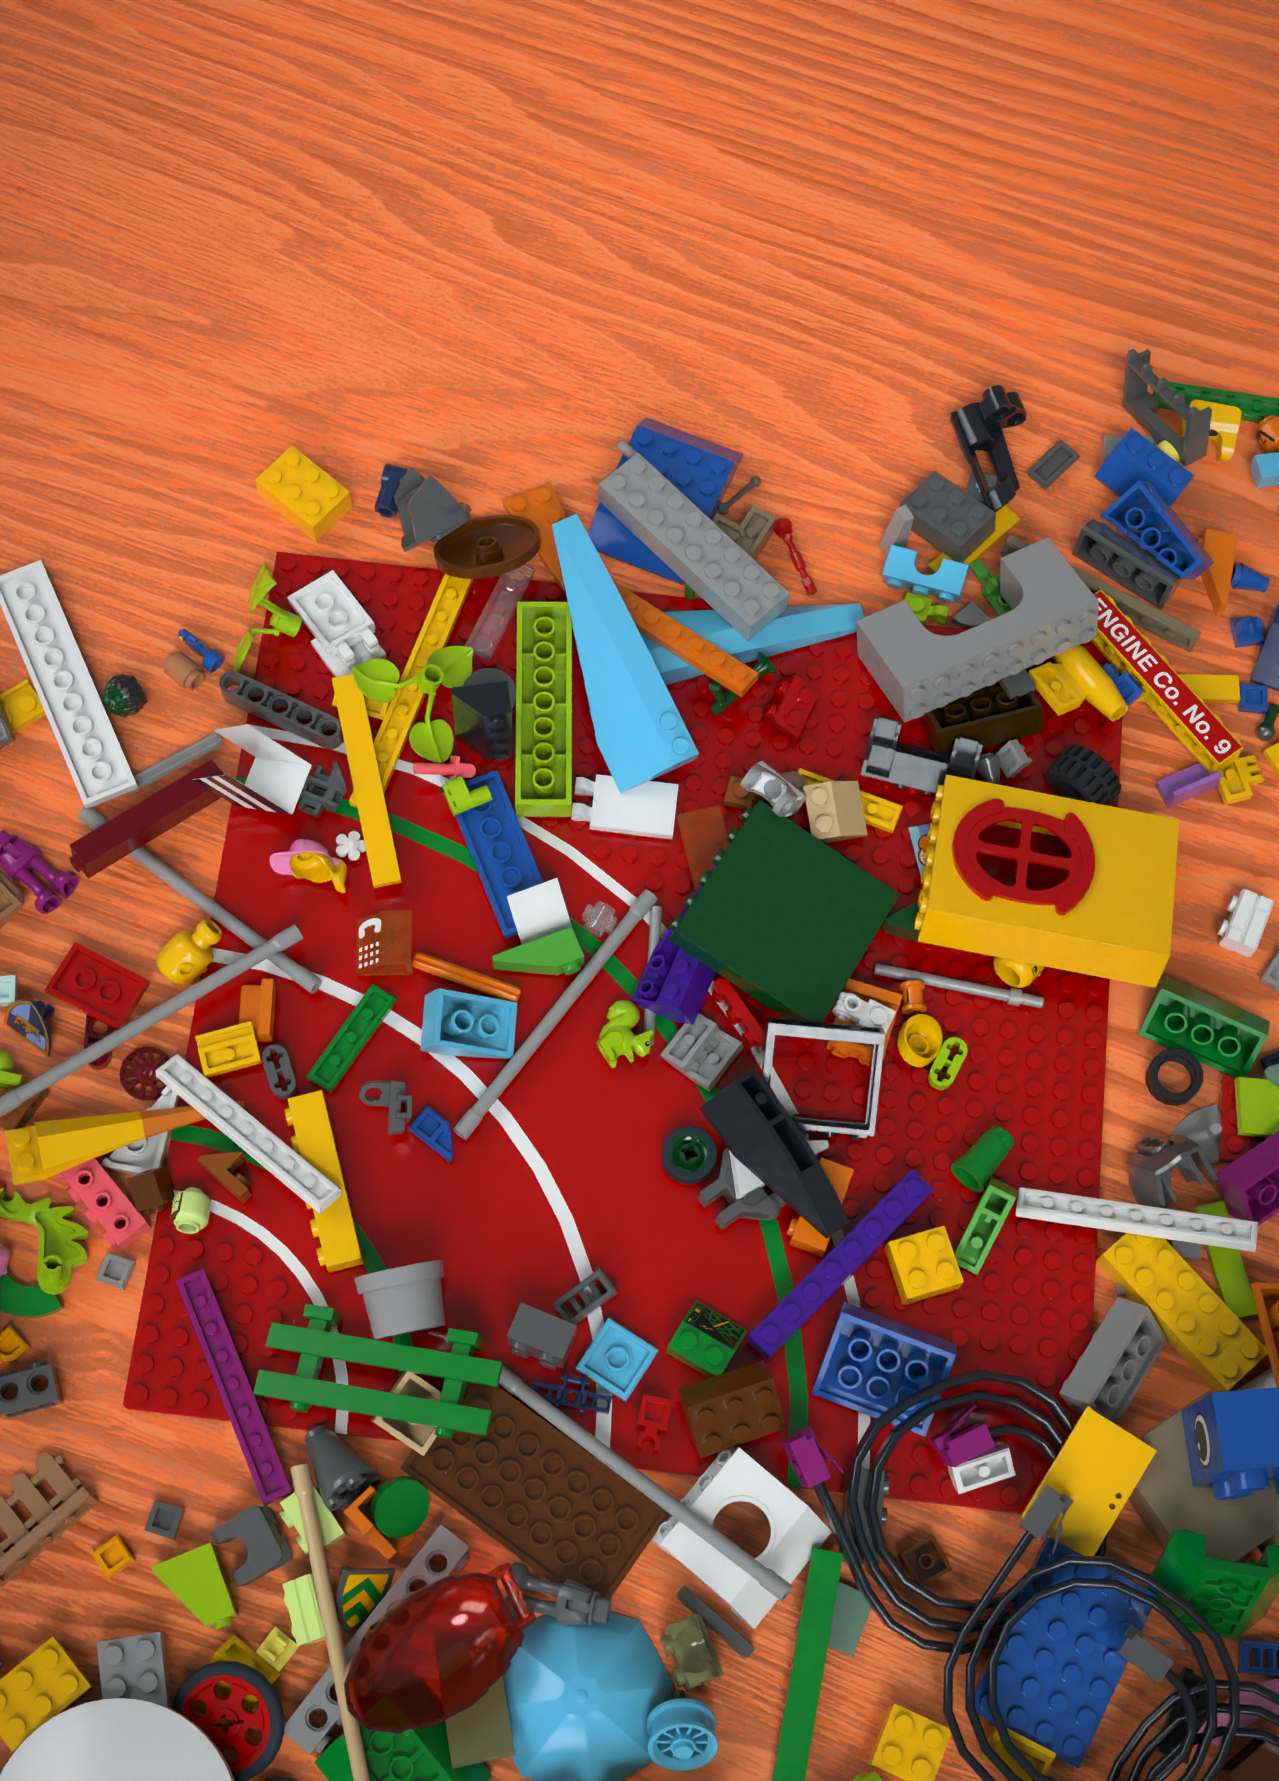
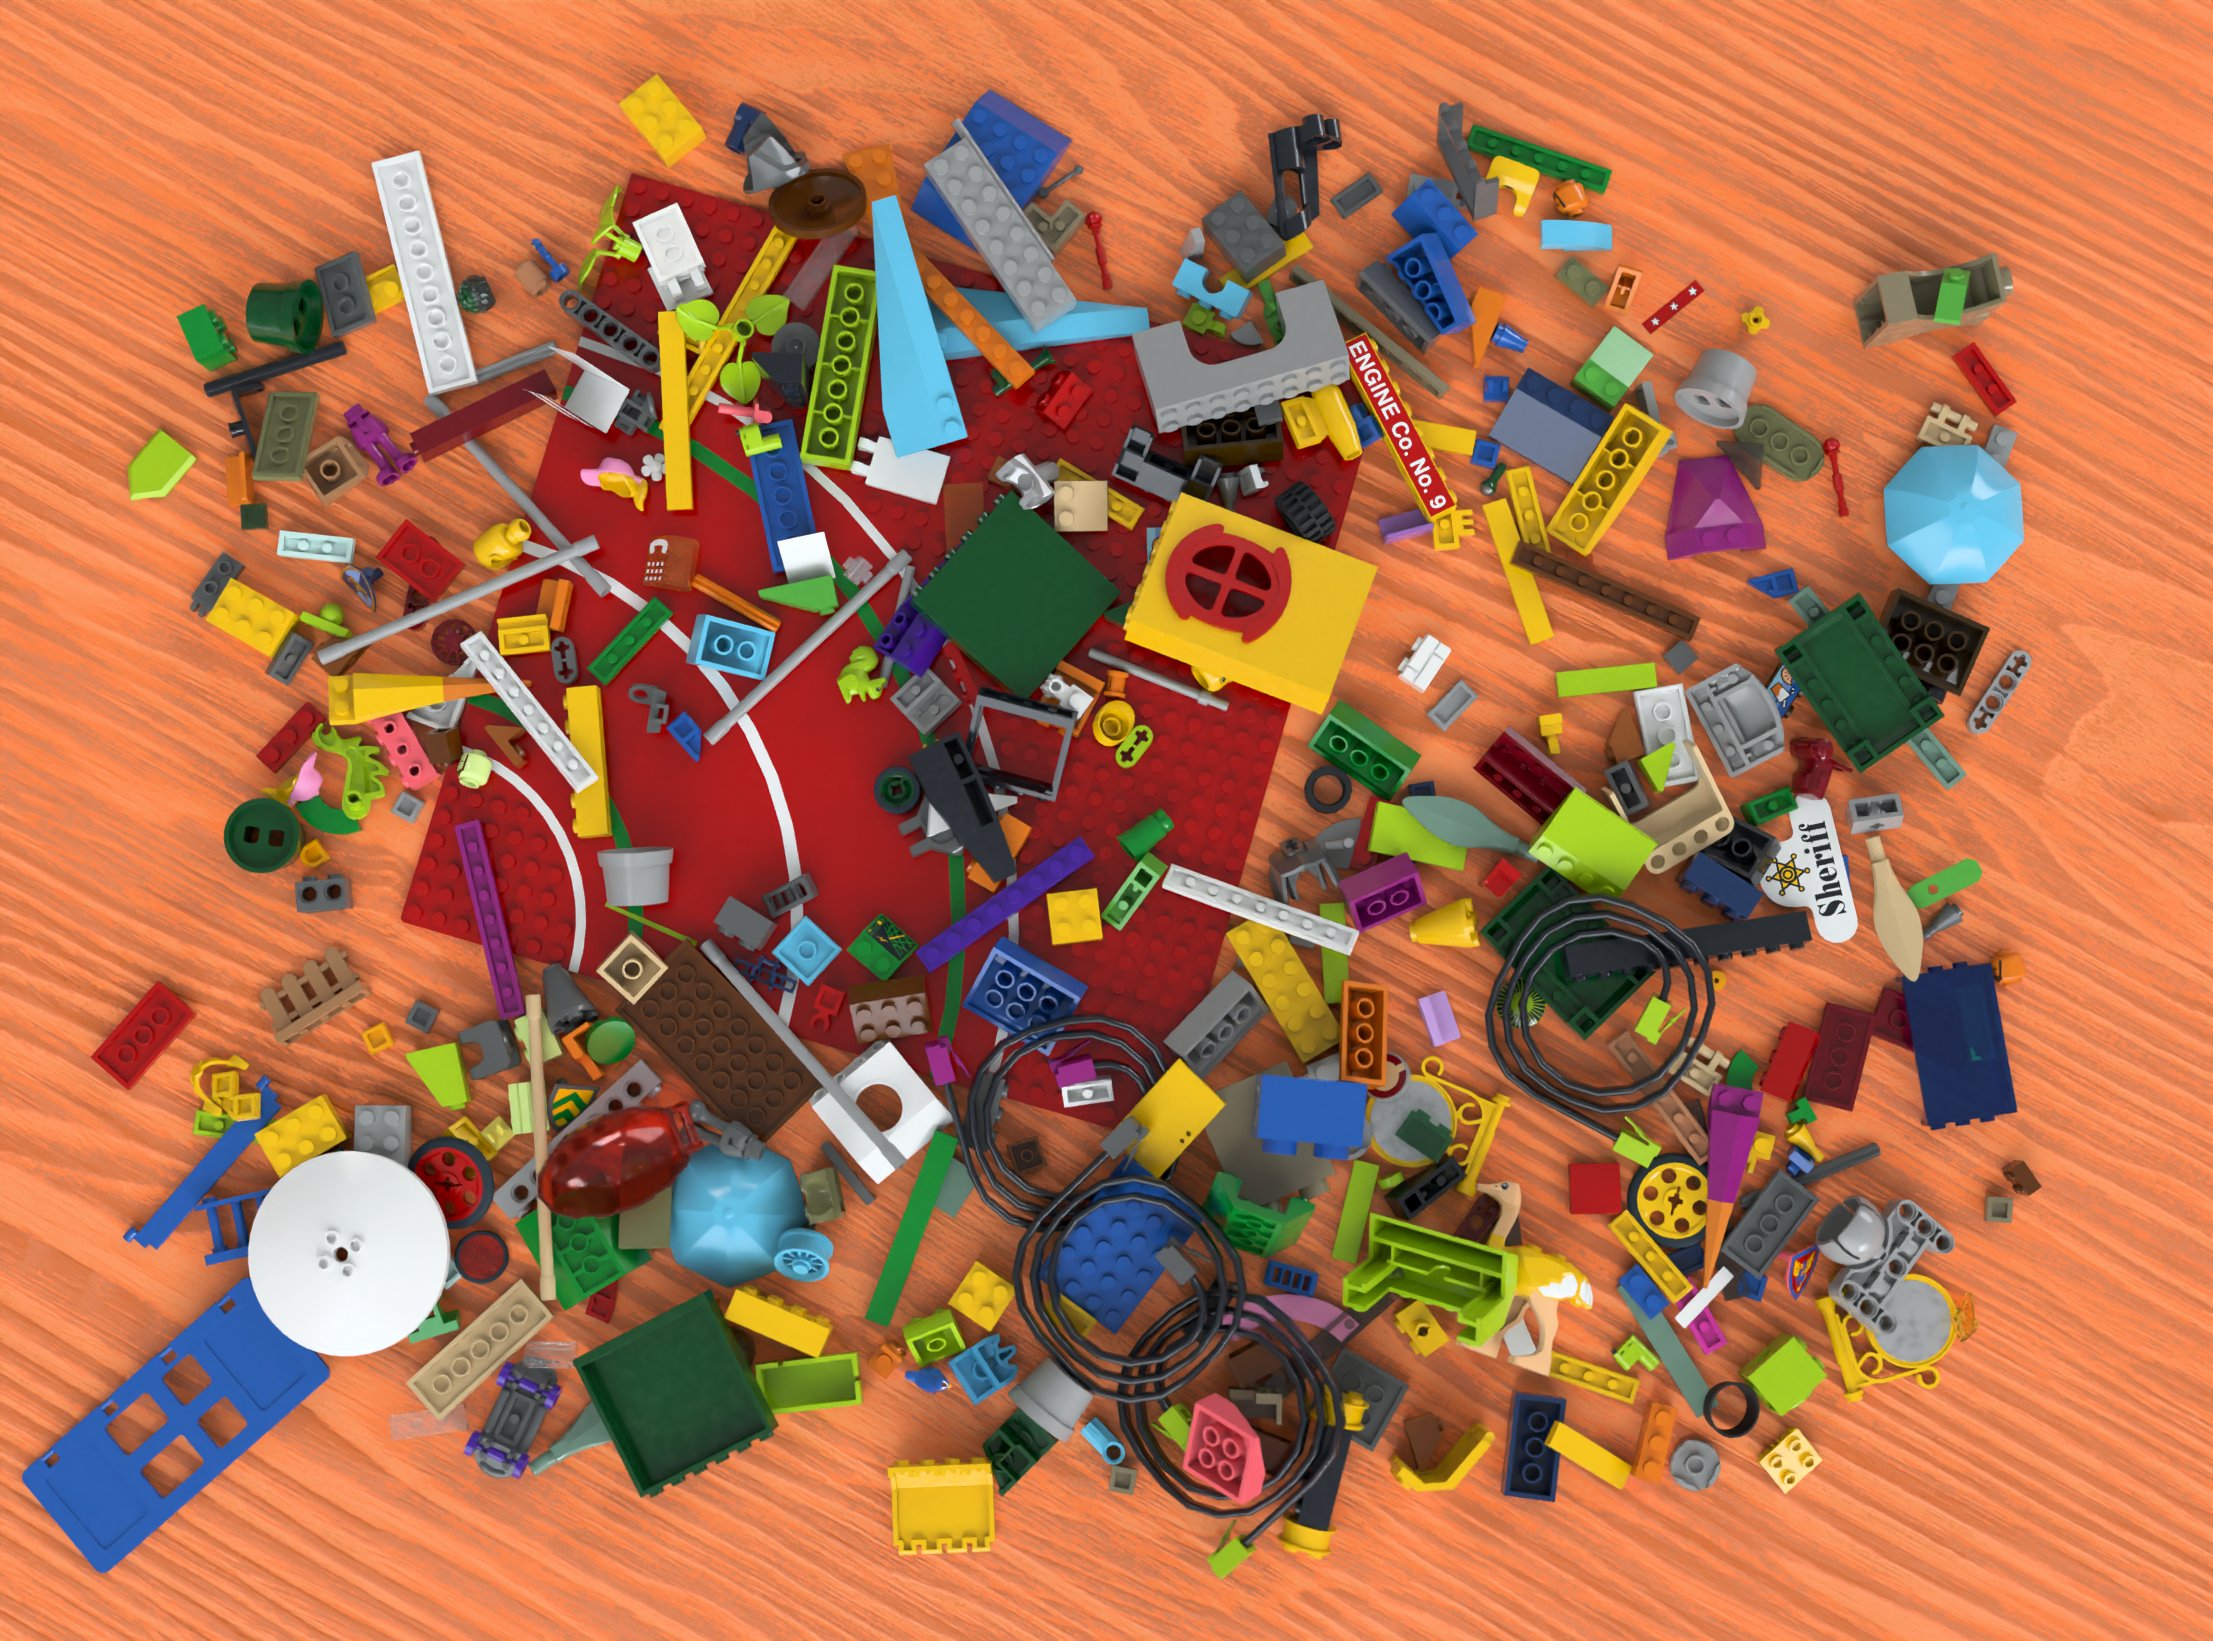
camera: 15 degrees right, 15 degrees up
green fence [253,1304,503,1439] -> none
light yellow tile [1156,440,1180,462] -> none

